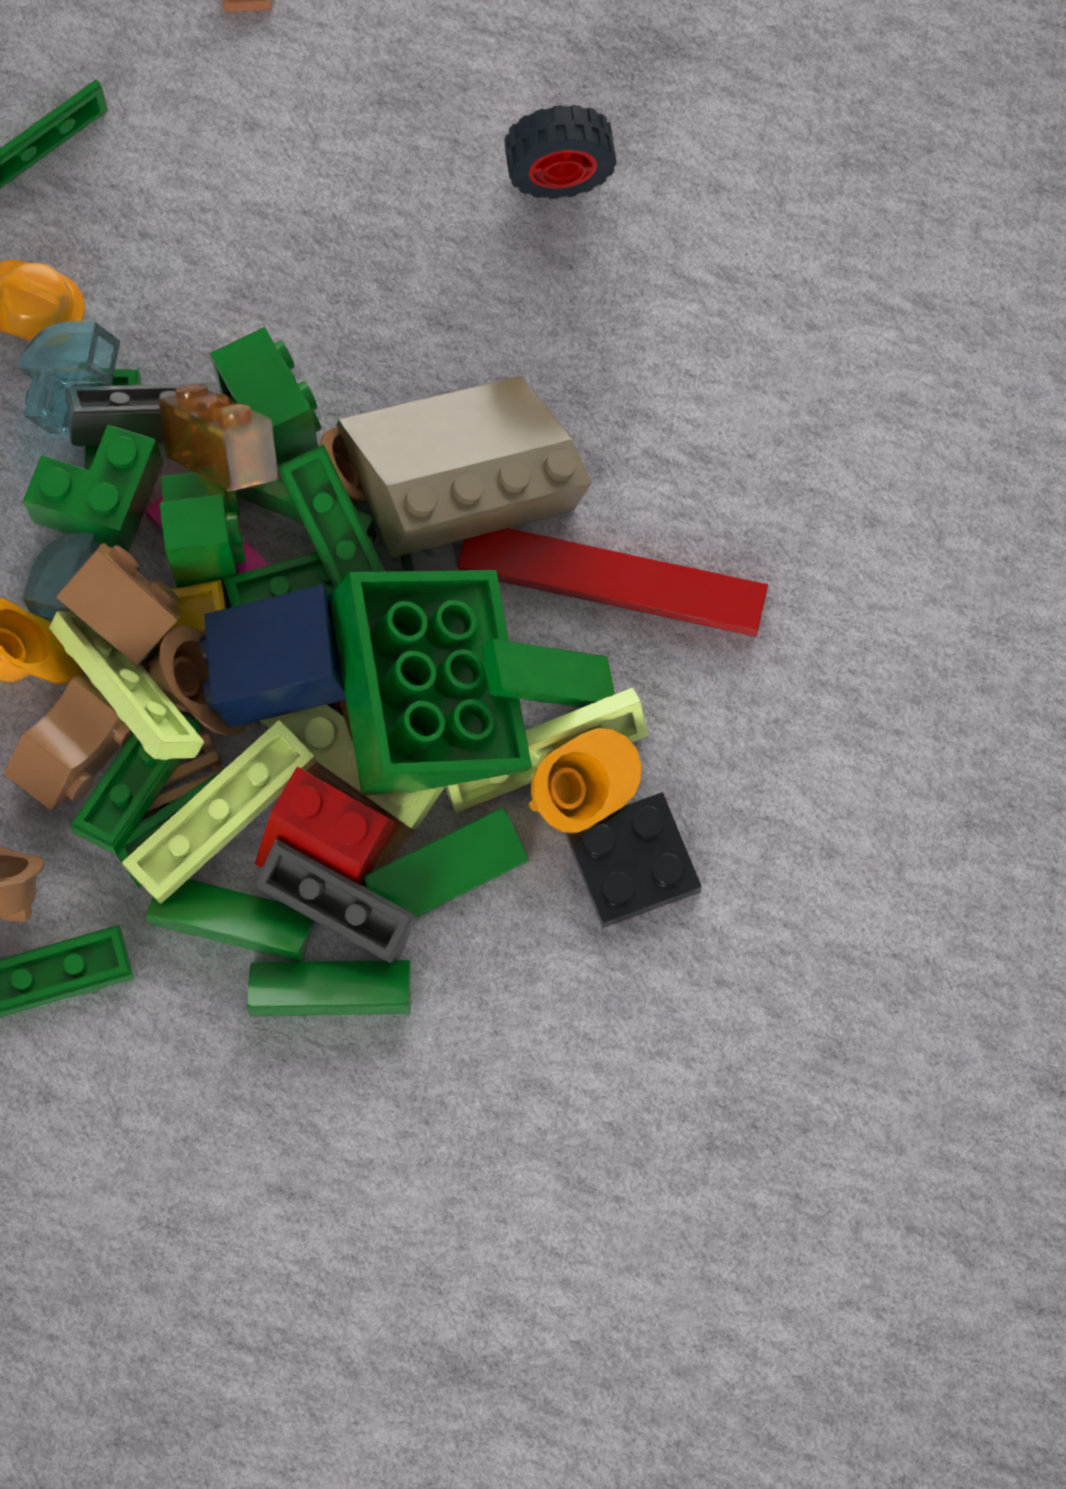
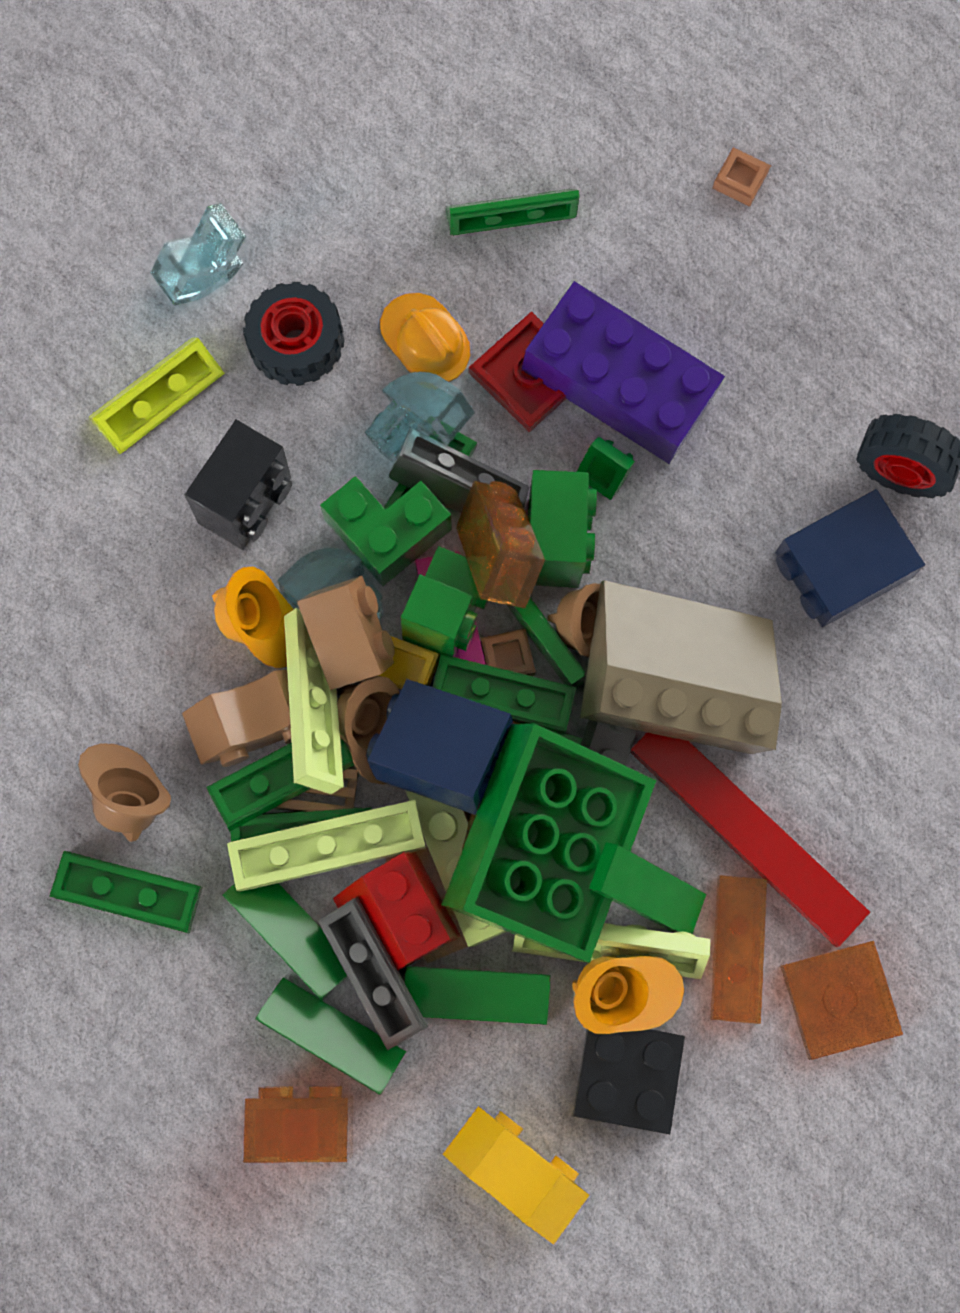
camera: 25 degrees right, 5 degrees up
green tile [277,444,385,589] -> none
none -> clear orange brick [243,1086,353,1163]
none -> yellow brick [442,1106,589,1245]
none -> red tile [468,311,566,432]
none -> nougat tile [480,629,536,676]
none -> dark purple brick [522,281,725,464]
none -> green tile [576,436,636,500]
none -> clear orange tile [710,875,767,1024]
none -> dark blue brick [775,488,925,628]
none -> clear orange tile [780,941,903,1060]

